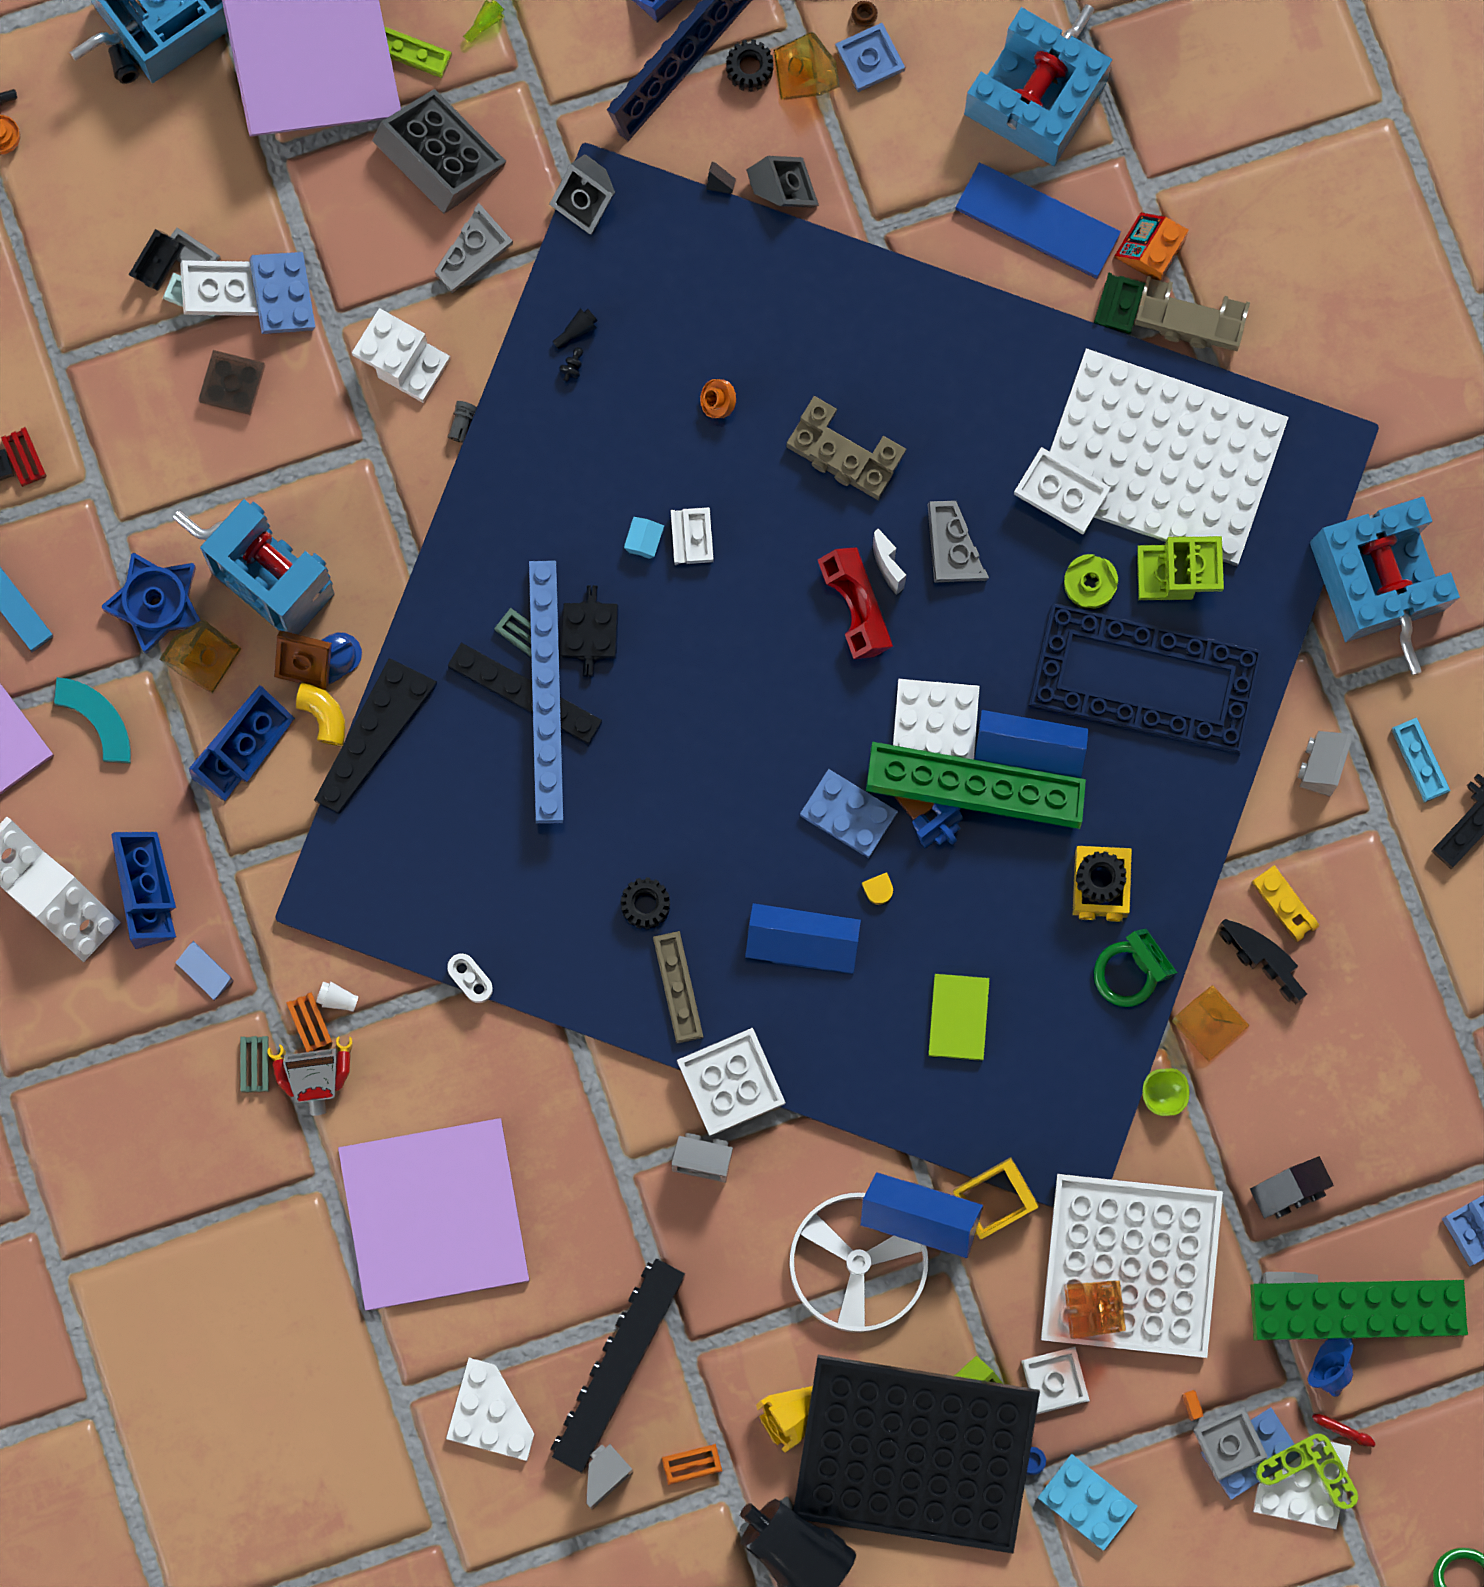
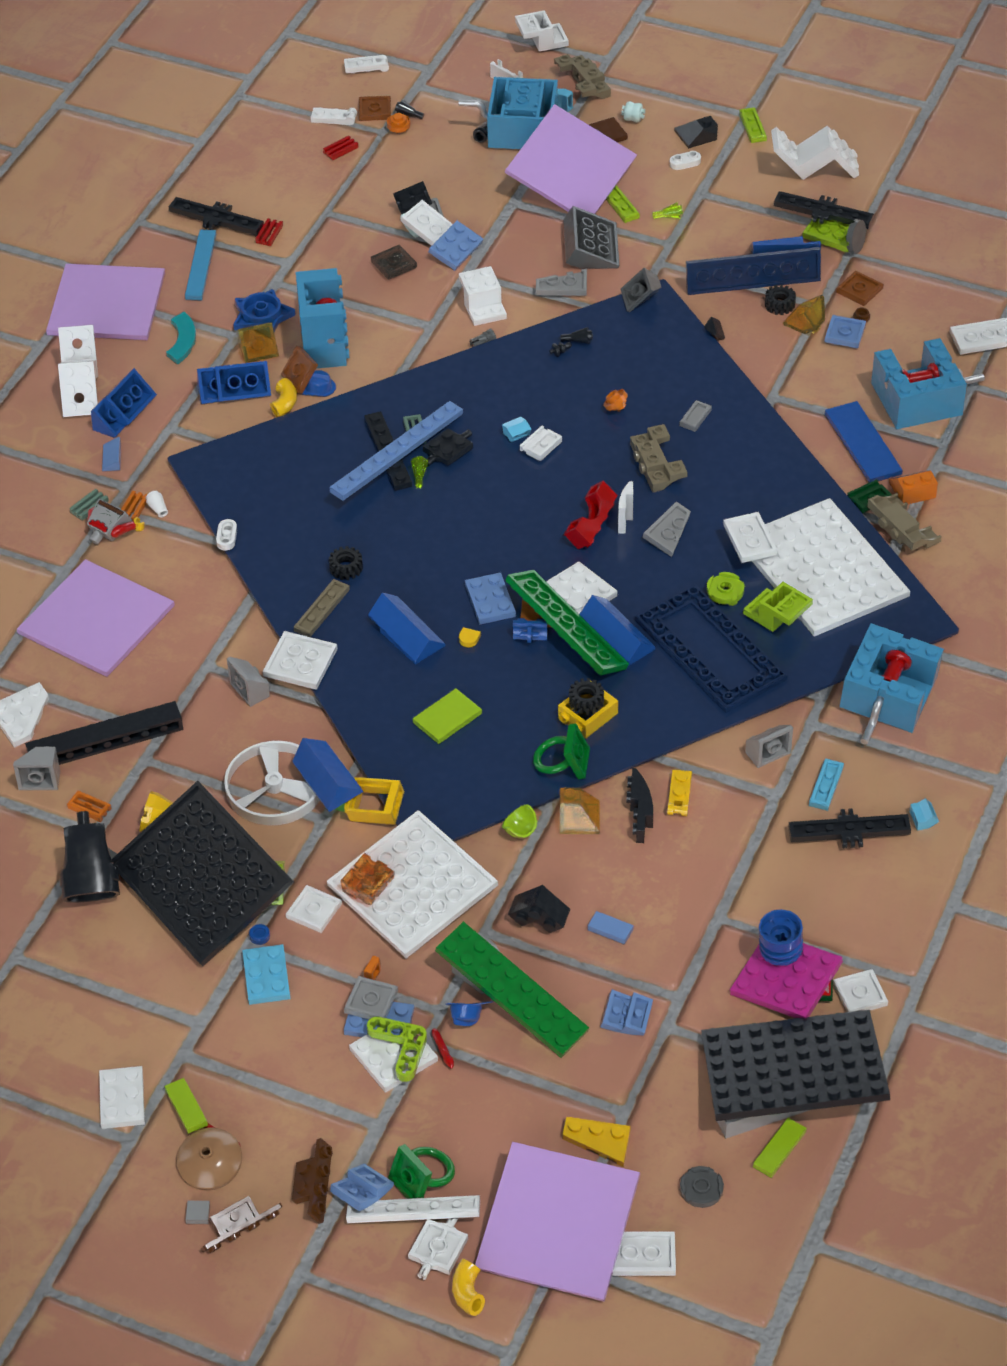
camera: 45 degrees right, 30 degrees down
black wing [314,658,437,814] -> none
dark grey slope [746,156,819,208] -> none
none -> clear neon green cone [411,456,428,488]
none -> medium blue tile [588,911,634,945]
none -> light grey tile [680,400,712,432]

